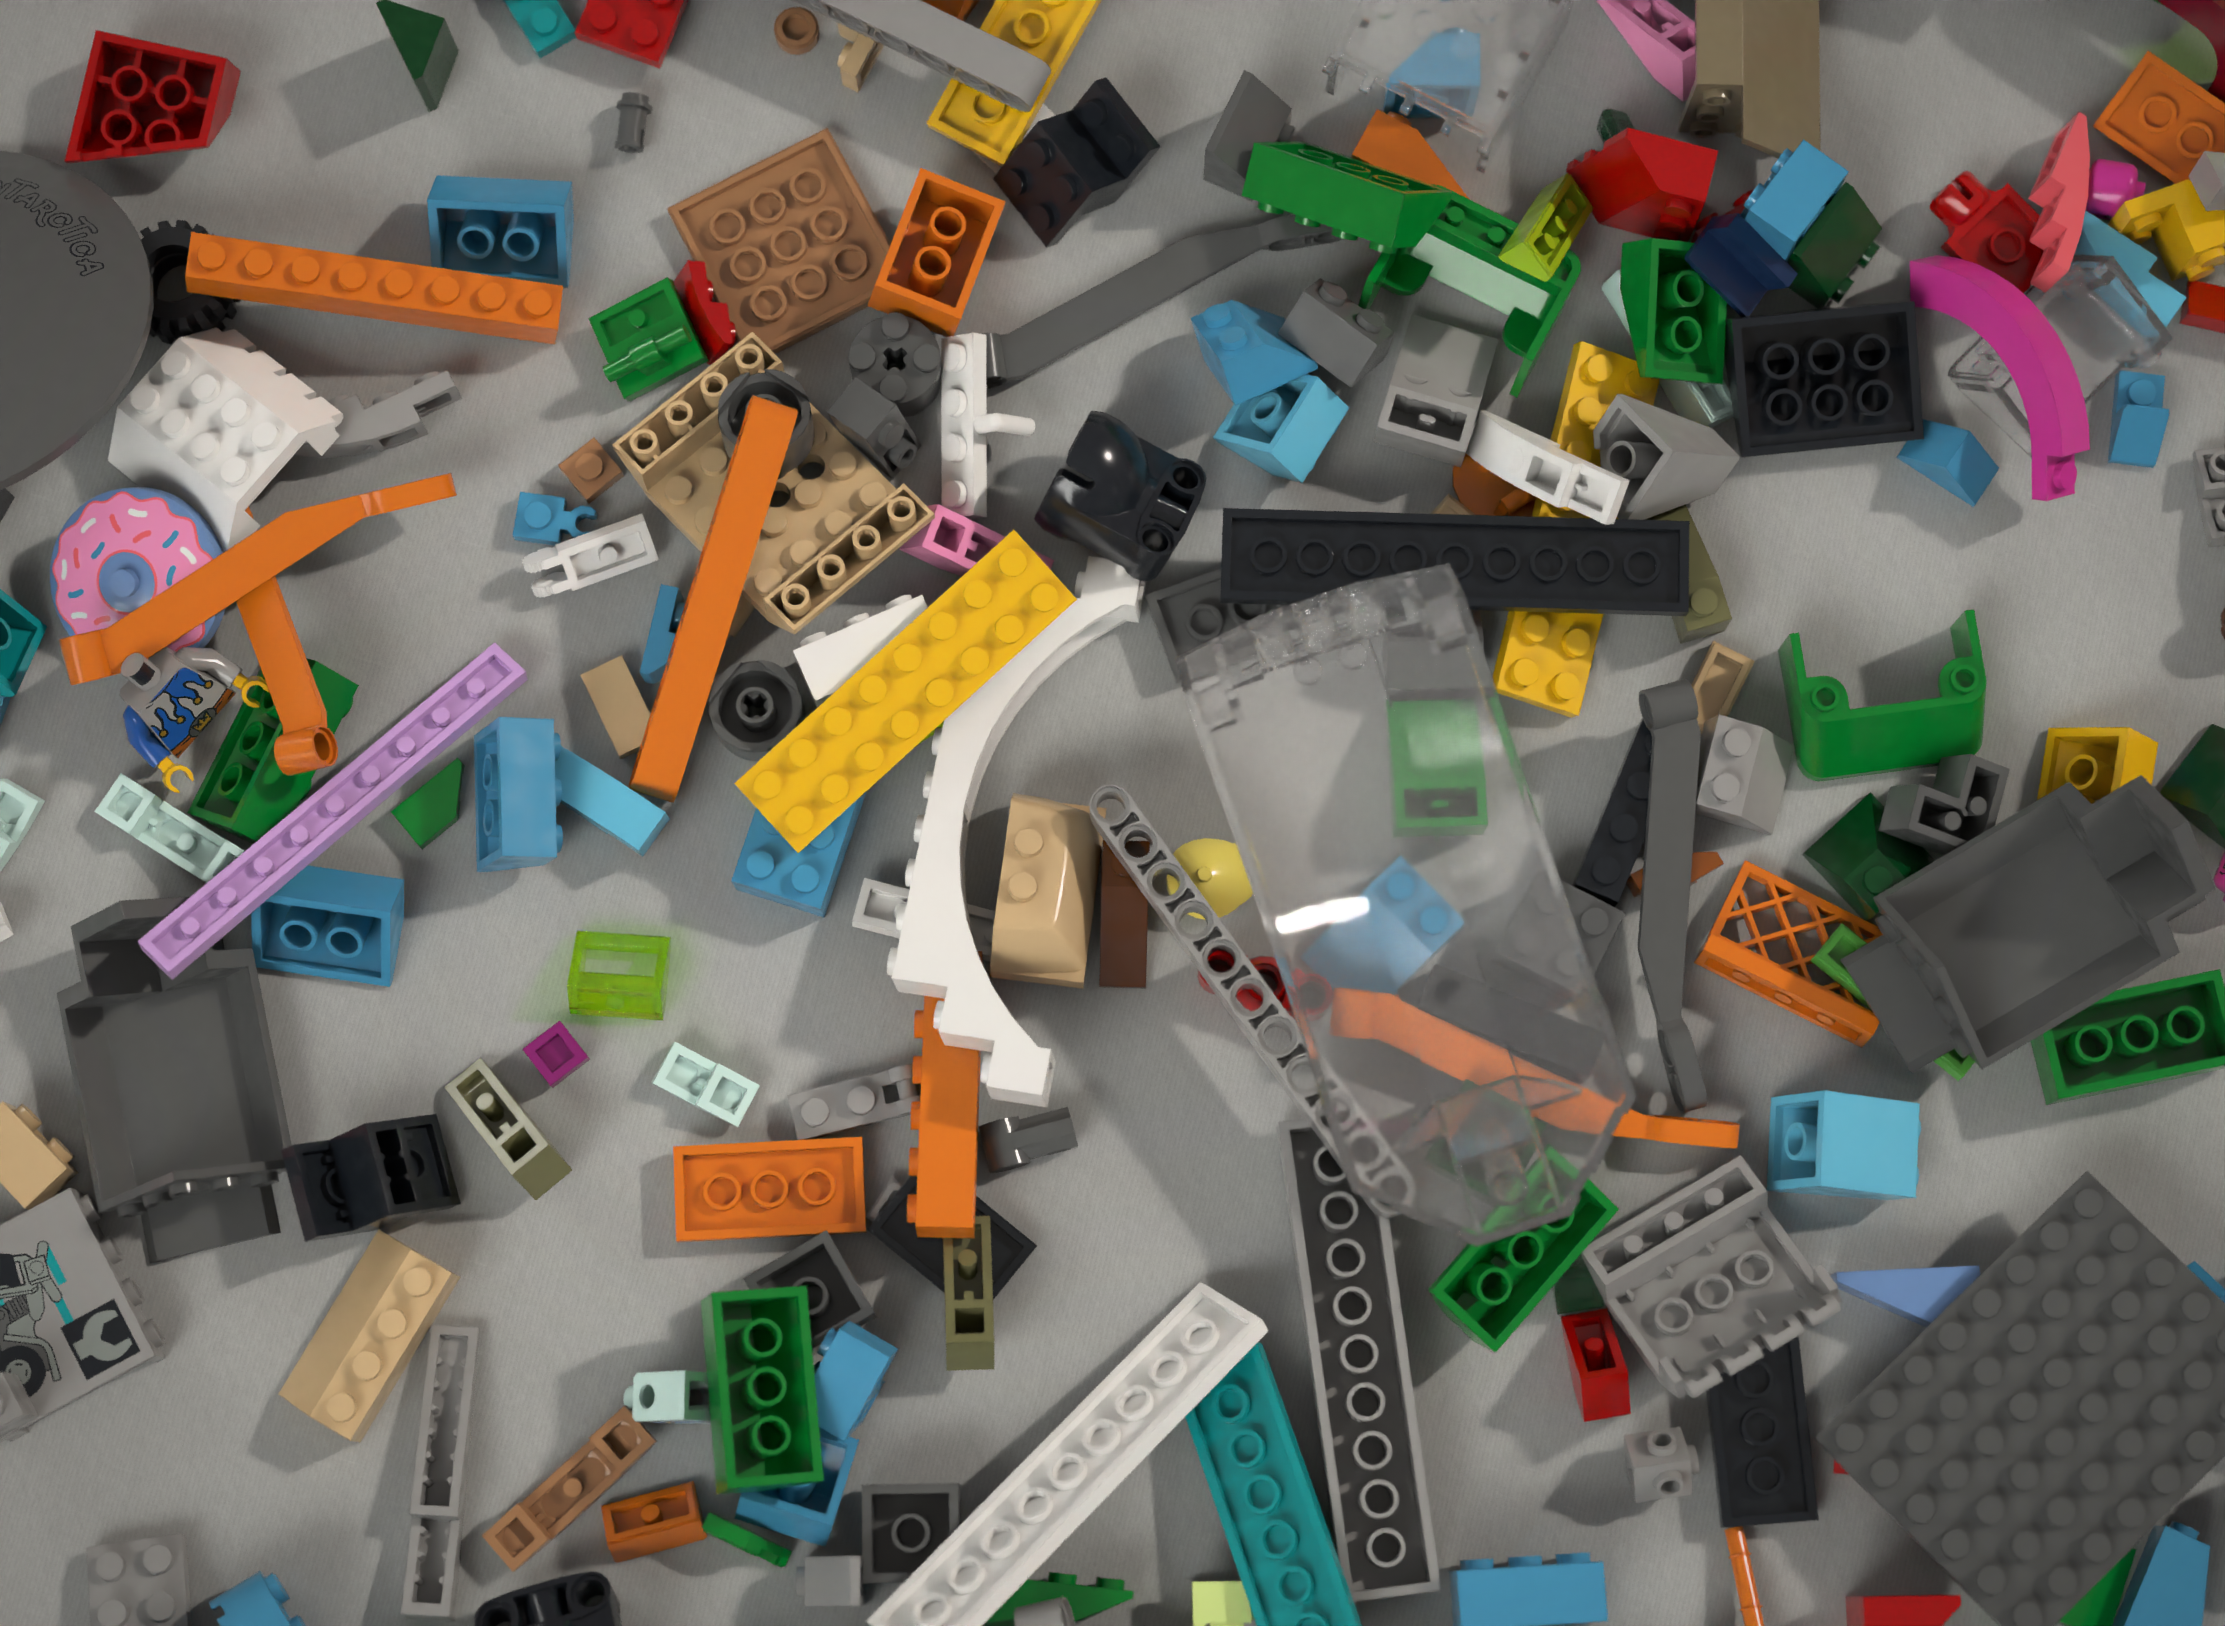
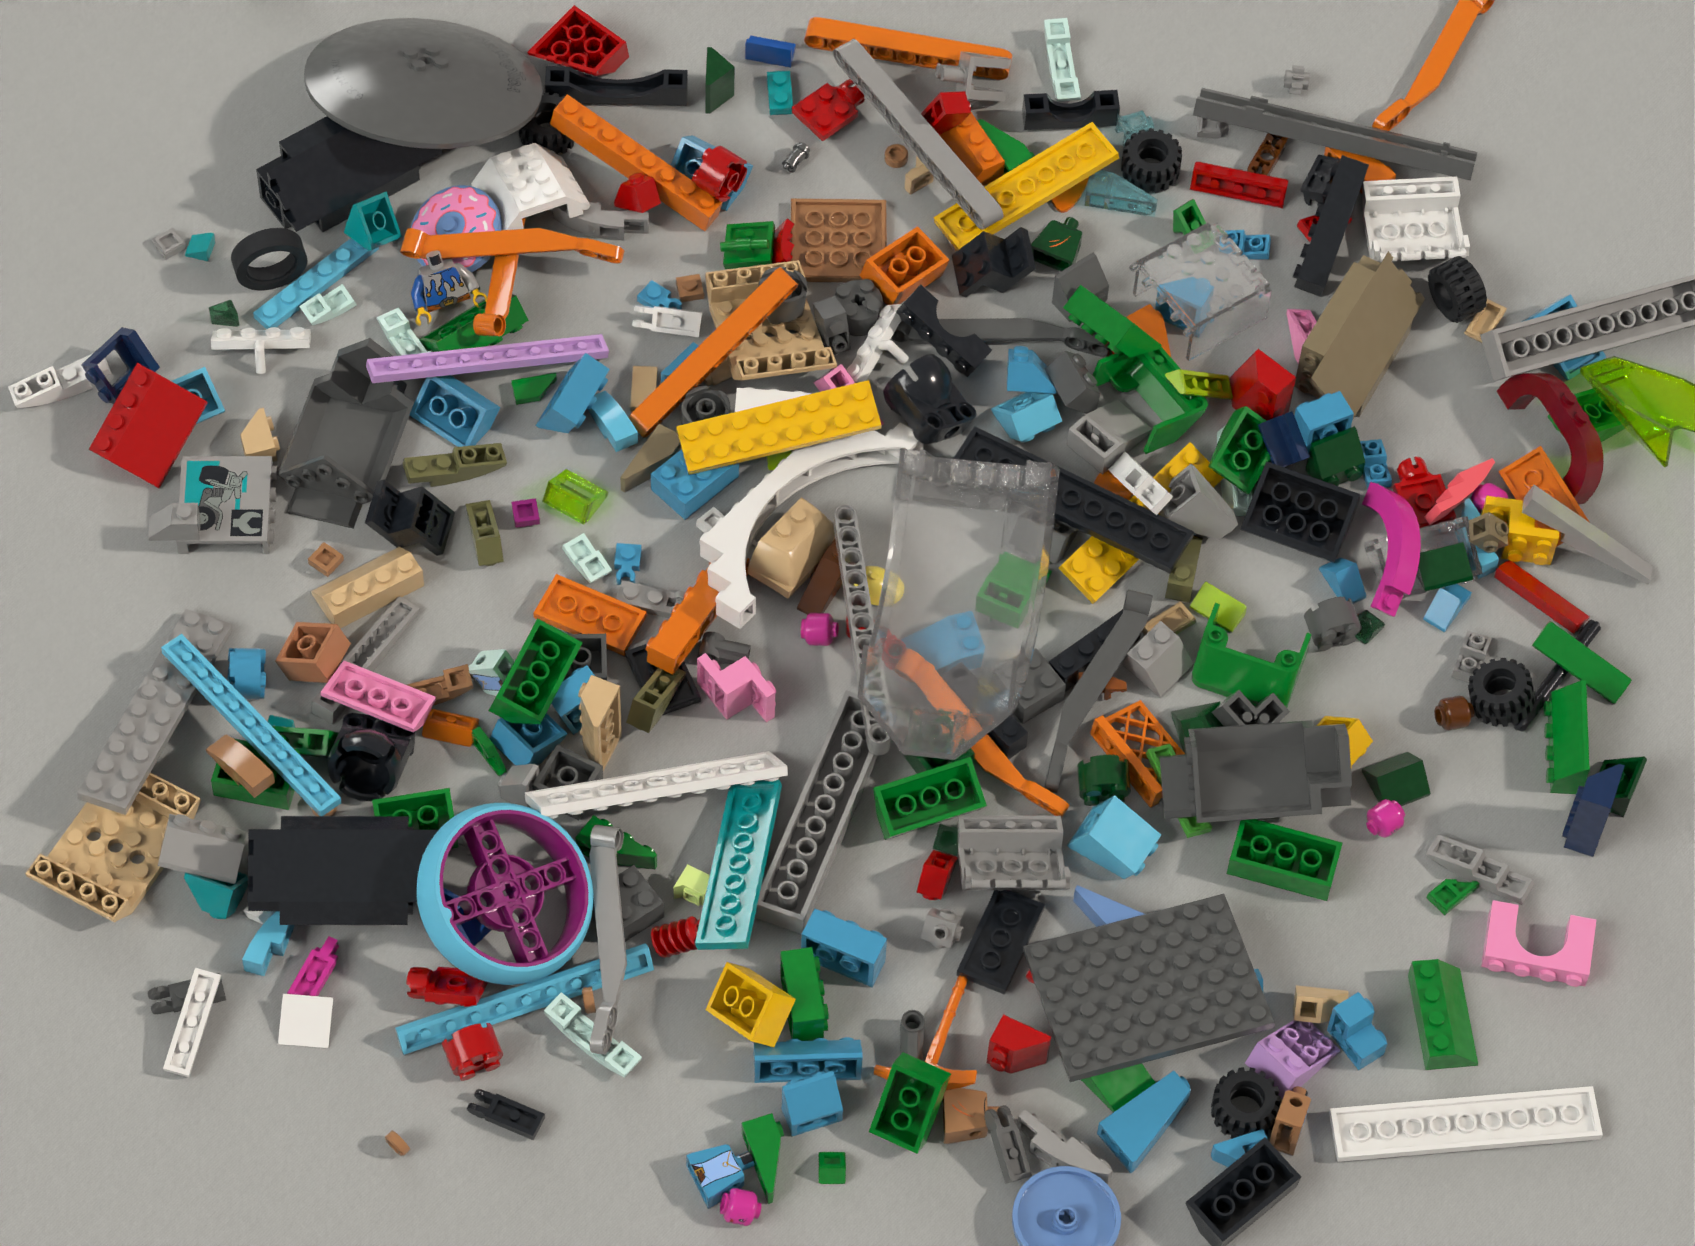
camera: 25 degrees right, 20 degrees down
none -> nougat brick [275,622,351,683]
none -> medium nougat plate [308,542,344,577]
none -> bright pink slope [320,661,436,732]
none -> olive slope [403,443,507,487]
none -> black arch [545,66,688,106]
none -> tan slope [578,675,621,771]
none -> red slope [614,173,661,213]
none -> dark azure plate [614,543,642,585]
none -> dark tan slope [620,424,681,492]
none -> red brick [692,146,747,202]
none -> bright pink bracket [697,653,776,722]
none -> dark pink head [801,613,839,646]
none -> black arch [896,284,992,377]
none -> dark green torso [1031,217,1083,272]
none -> dark green brick [1077,755,1131,806]
none -> lime slope [1190,581,1247,633]
none -> dark grey brick [1304,596,1362,651]
none -> clear green slope [1355,610,1386,644]
none -> dark azure slope [1360,439,1392,490]
none -> dark green slope [1416,542,1473,592]
none -> dark tan brick [1469,512,1509,553]

